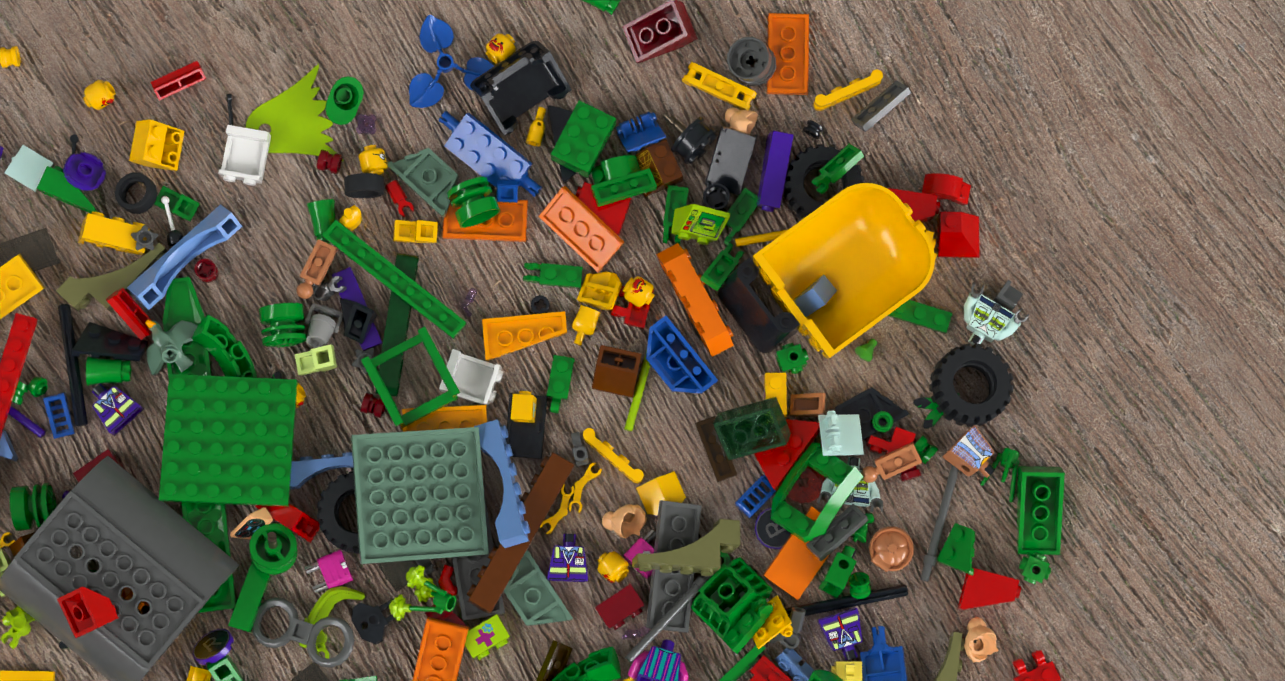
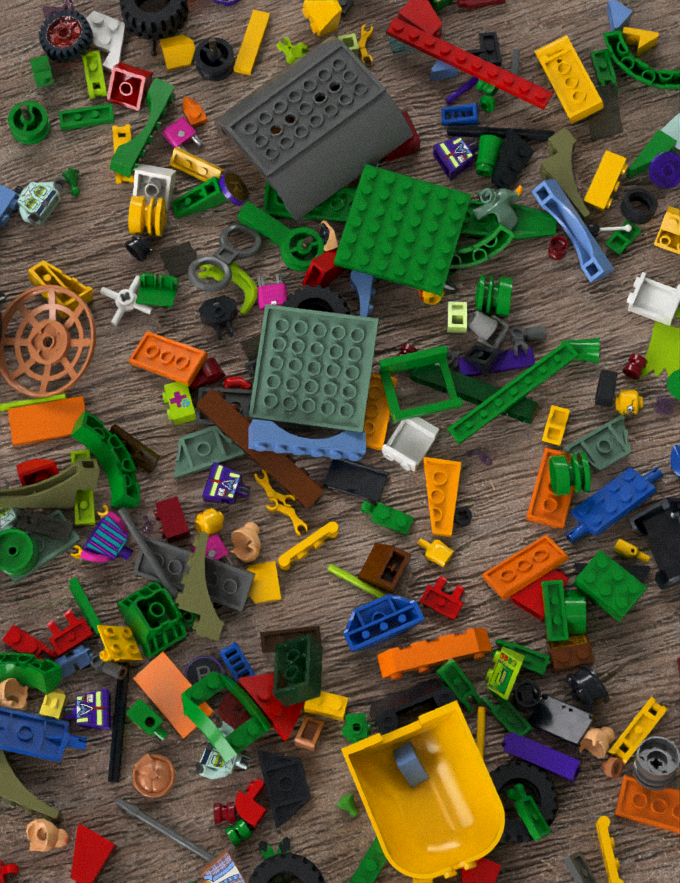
camera: 110 degrees right, 10 degrees down
green wheel [10,483,57,531] -> none
red slope [57,586,119,638] -> none
red piece [105,288,152,340] -> none
dark grey plate [131,225,159,251] -> none
nougat plate [296,239,338,299] -> none
yellow piece [339,205,362,231] -> none
red bar [385,180,414,217] -> none
lime plant [389,565,456,621] -> none
blue tile [497,180,518,203] -> none
yellow brick [511,391,537,423] -> none
green hinge [523,263,583,289] -> none
dark grey bar [571,432,589,467] -> none
yellow slope [576,271,622,310] -> none
blue hinge [616,112,666,152] -> none
yellow head [622,276,655,307] -> none
green hinge [722,596,774,654] -> none
black bush [803,120,824,139] -> none
dark grey plate [806,504,868,561] -> none
light aqua hinge [818,411,864,456] -> none
green wheel [848,572,871,599] -> none
green piece [851,513,875,543] -> none
nougat plate [861,442,922,483] -> none
green plate [872,411,893,433] -> none
green wing [937,523,975,576] -> none
none -> nougat tile [602,757,623,779]

